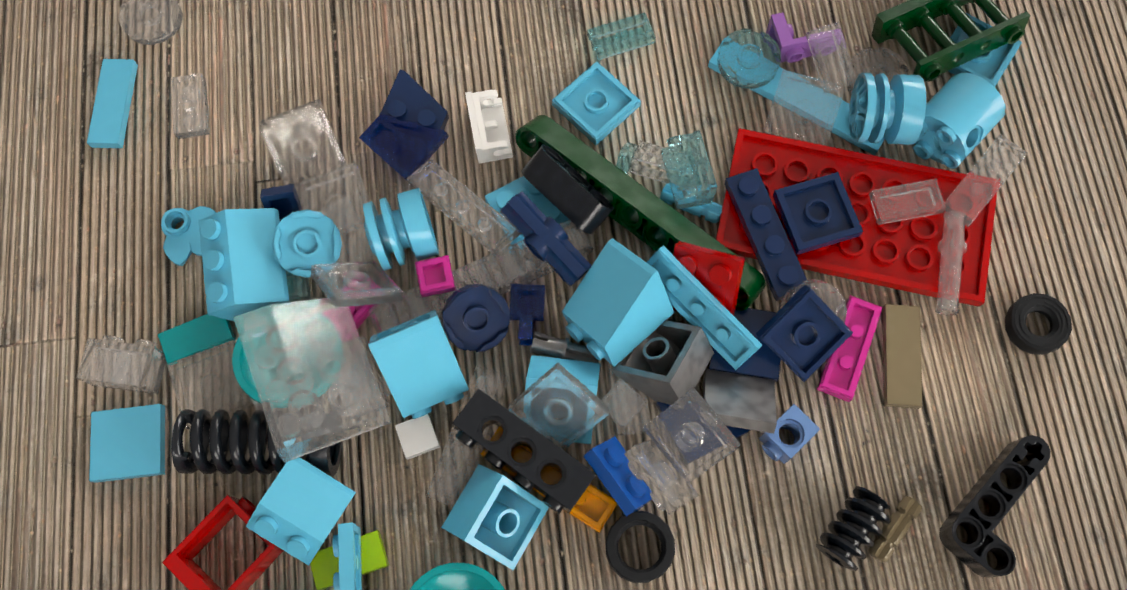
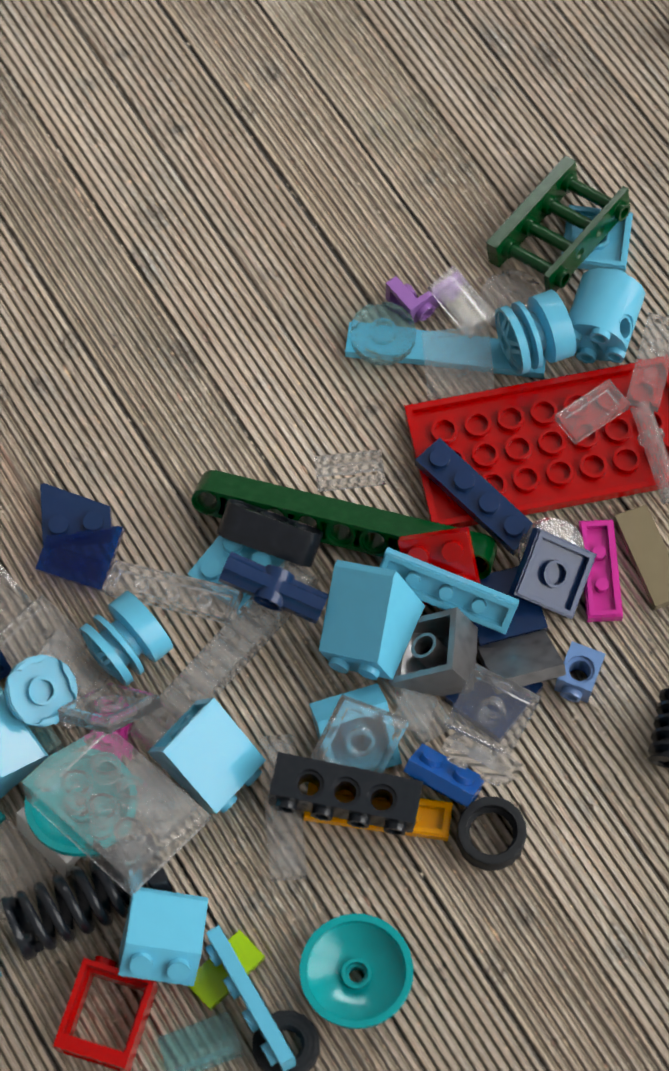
camera: 25 degrees left, 5 degrees down
white tile [395,414,440,460] -> none
dark pink tile [415,255,456,298] -> none
medium azure slope [441,464,549,570] -> none
dark blue tile [442,284,511,352] -> none
white hinge [465,90,513,164] -> none
clear blue plate [510,284,545,346] -> none
flat silver axle [530,332,598,363] -> none
medium azure tile [552,61,641,145] -> none
clear light blue tile [587,12,656,61] -> none
clear light blue tile [616,142,638,175] -> none
medium azure axle [660,183,723,223] -> none
clear light blue hinge [661,130,717,209] -> none
dark blue plate [773,172,863,255] -> none

